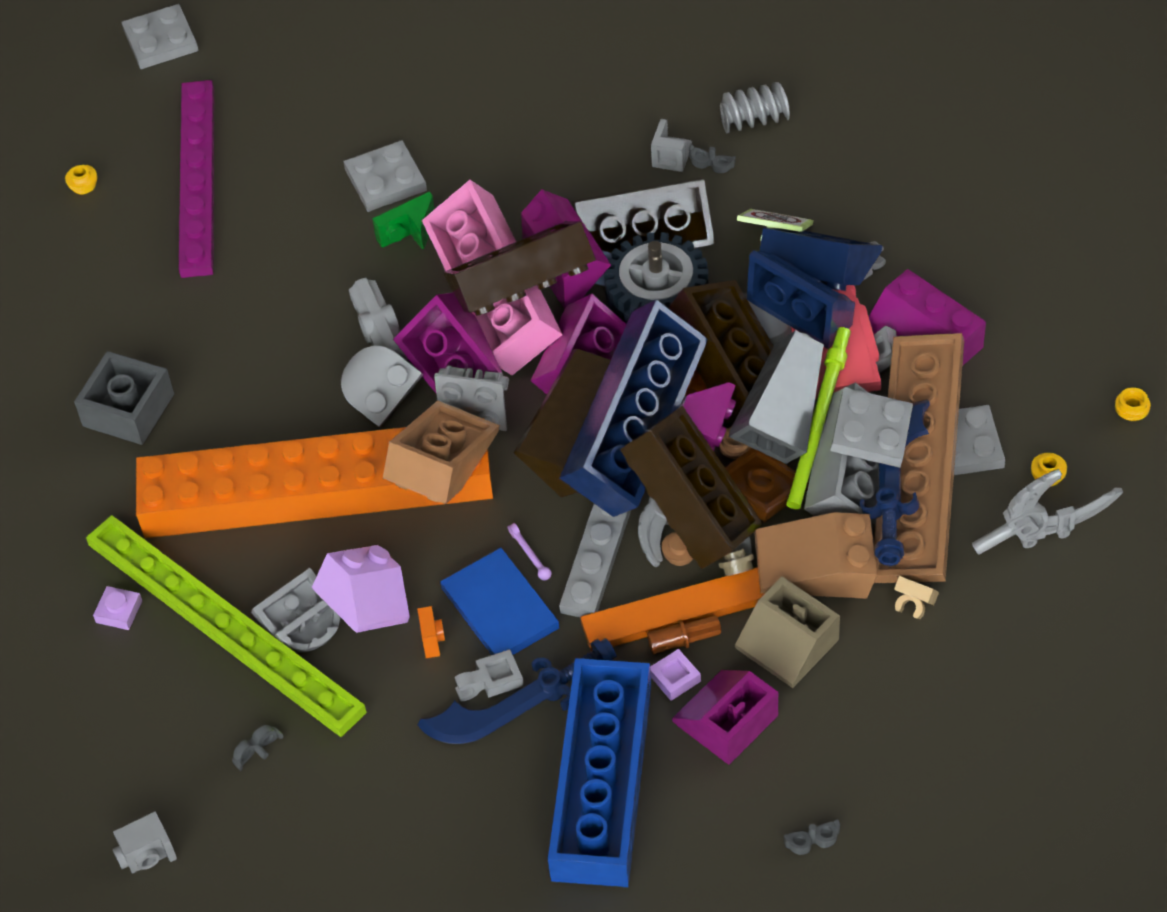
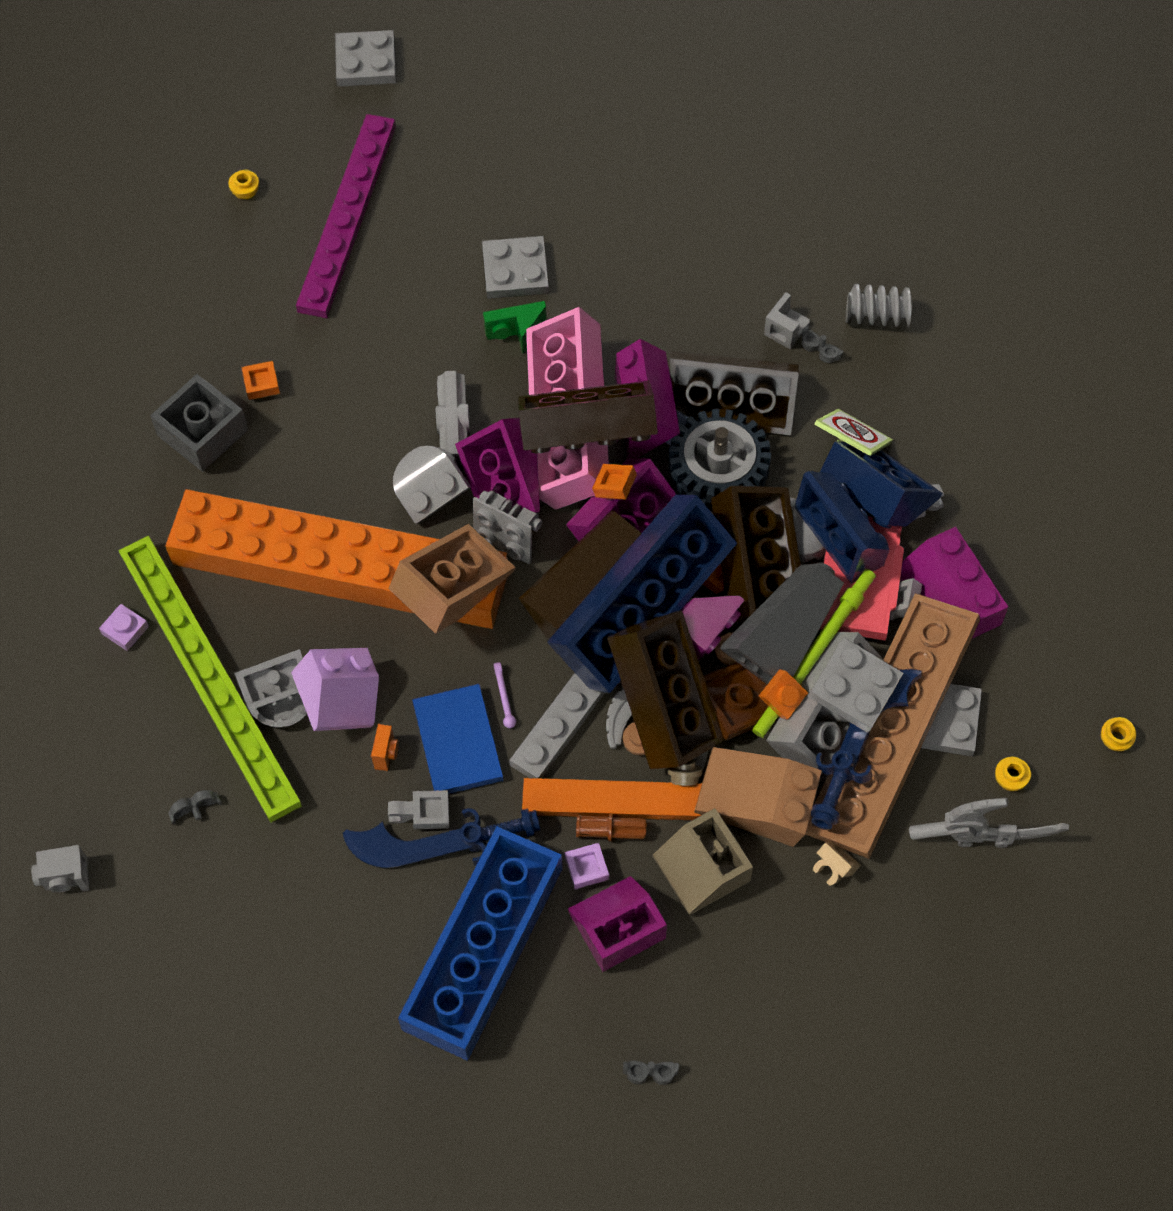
camera: 15 degrees right, 10 degrees up
none -> orange plate [242,361,280,400]
none -> orange plate [592,464,637,500]
none -> orange plate [759,669,808,720]

